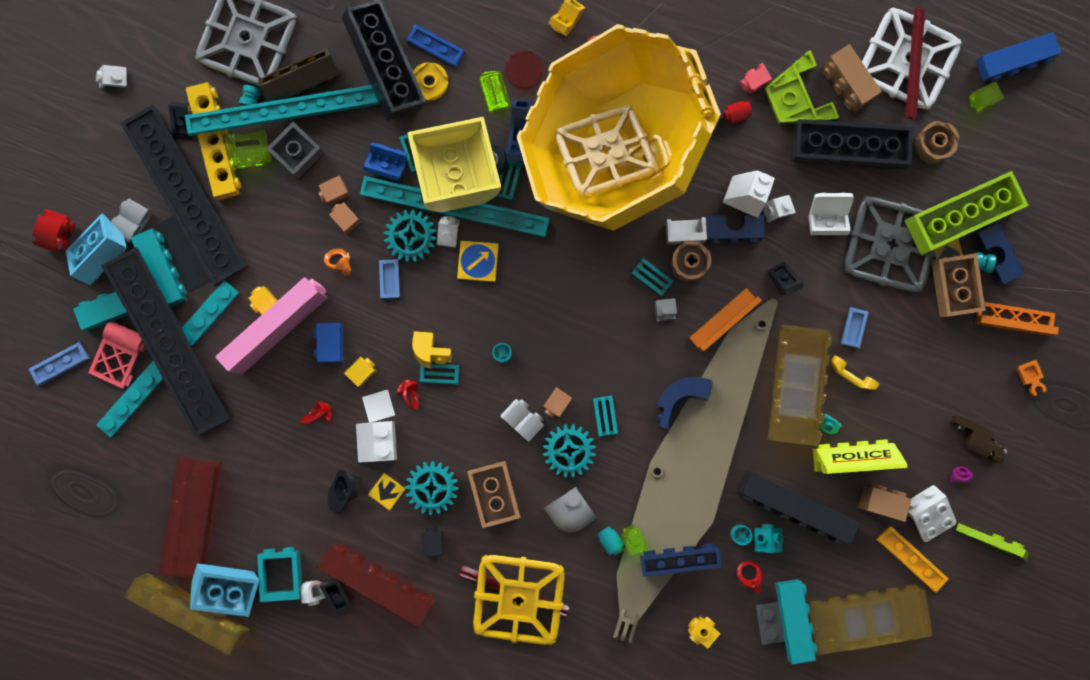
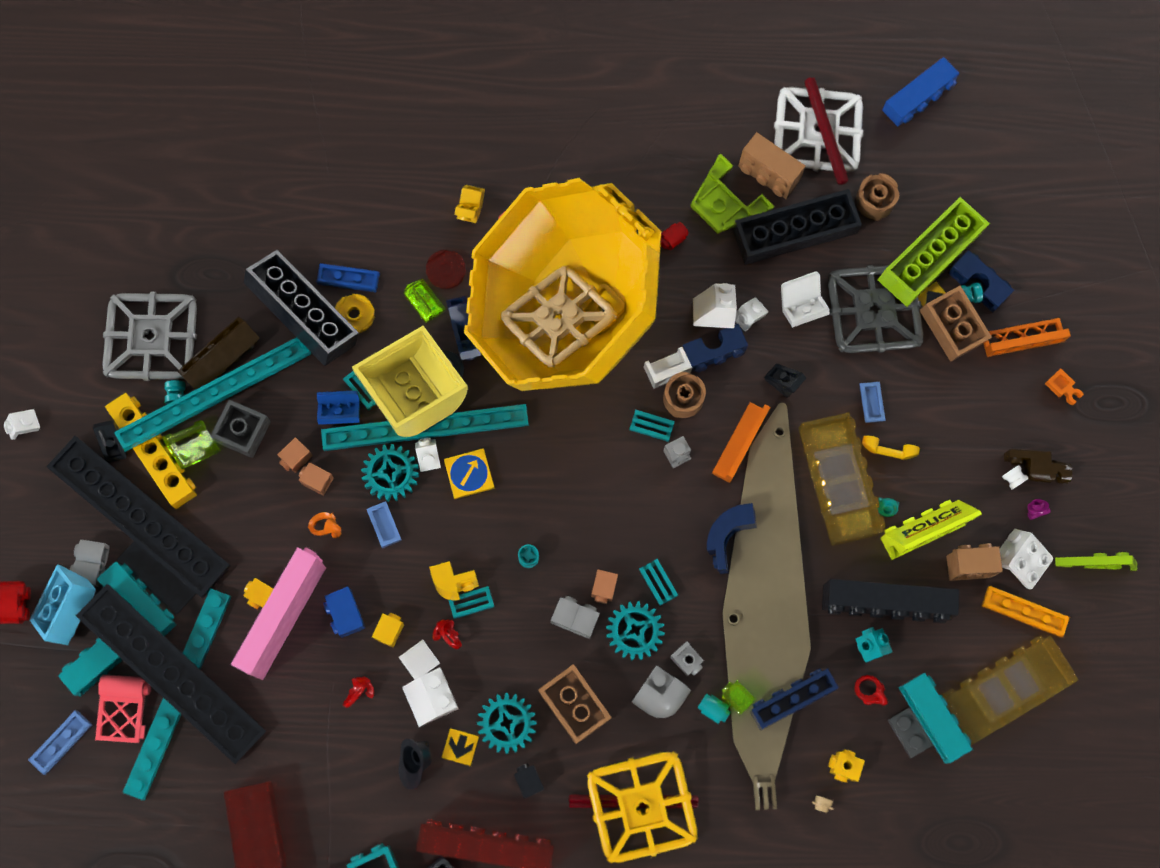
camera: 25 degrees left, 10 degrees down
teal tile [496,161,522,200] -> none
teal wheel [730,525,752,546] -> none
coral brick [740,63,772,95] -> none
clear neon green brick [969,82,1004,113] -> none
none -> light grey brick [670,642,704,676]
none -> tan plate [812,795,833,813]
none -> white wheel [1002,465,1029,490]

